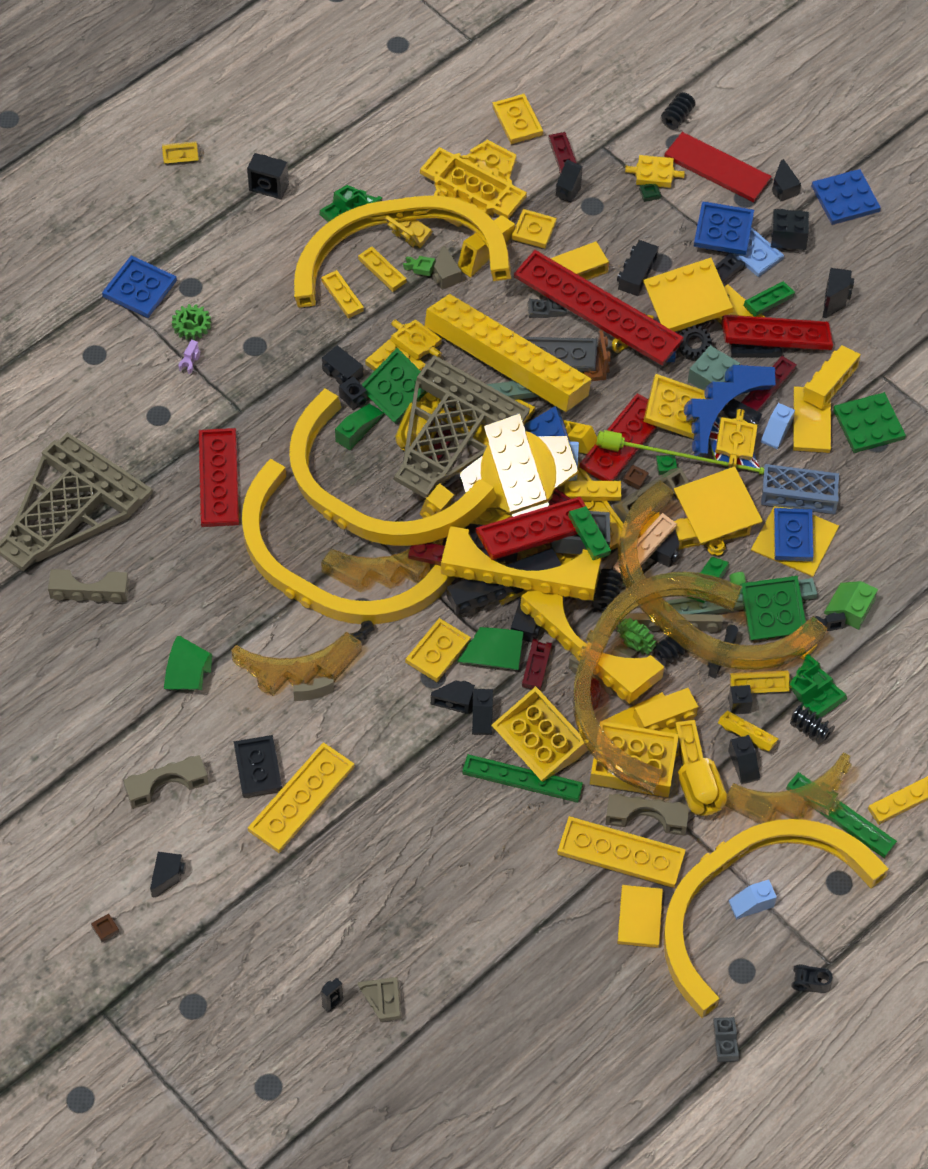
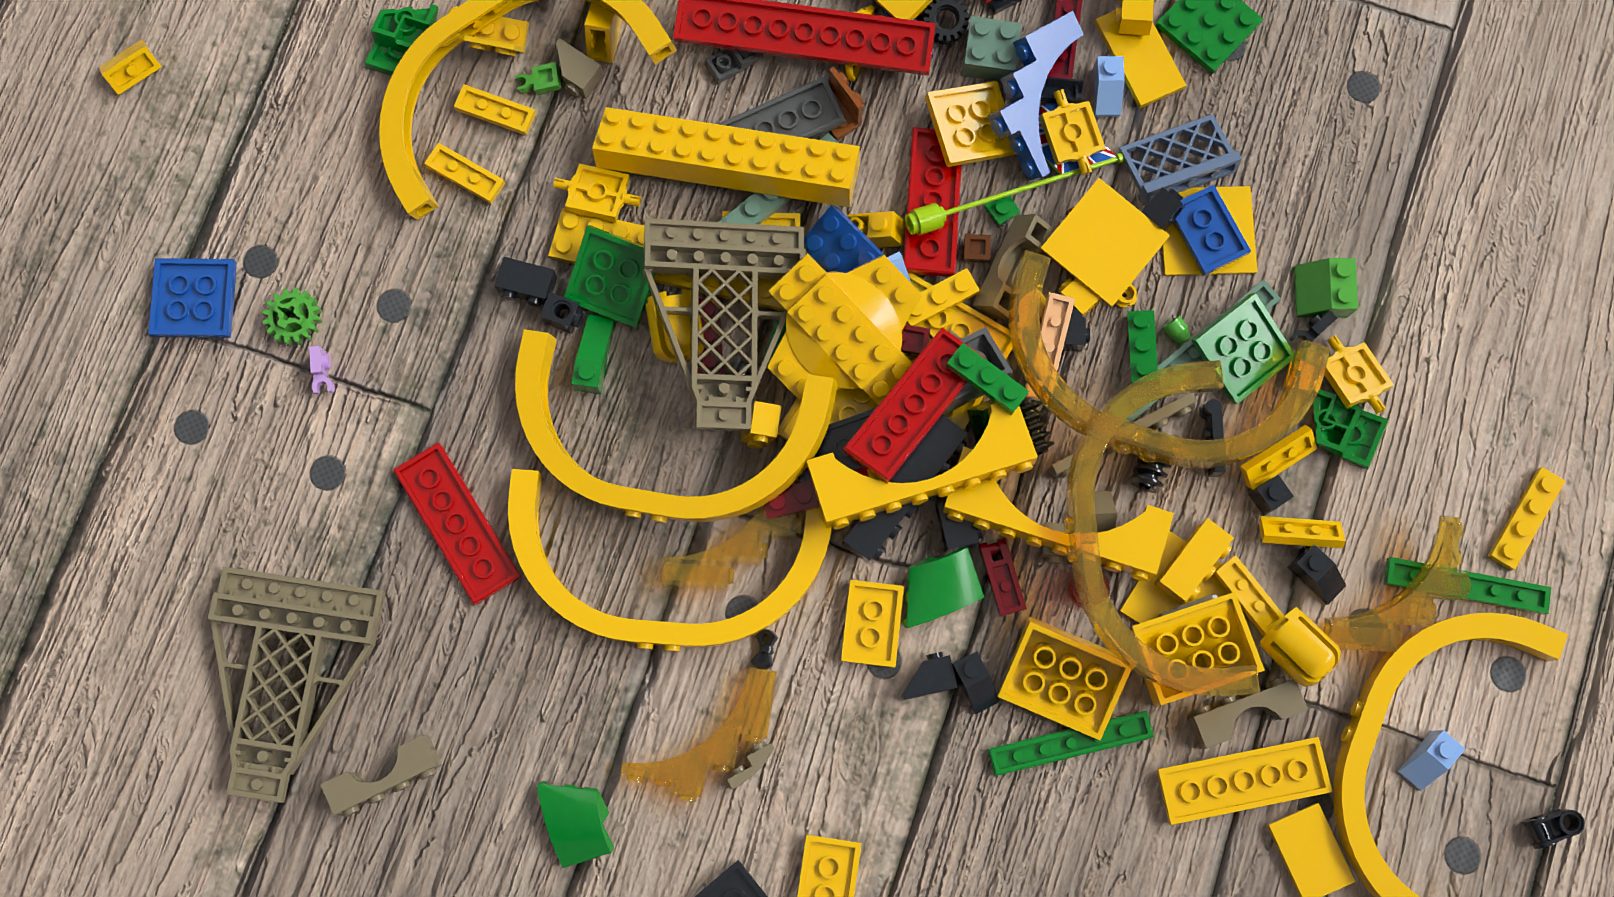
camera: 30 degrees left, 20 degrees up
black brick [247,153,289,200] -> none
bright green gear [617,618,656,655] -> none
black piece [790,703,835,744] -> none
none -> black brick [1142,187,1185,231]
none -> yellow plate [1318,335,1394,415]

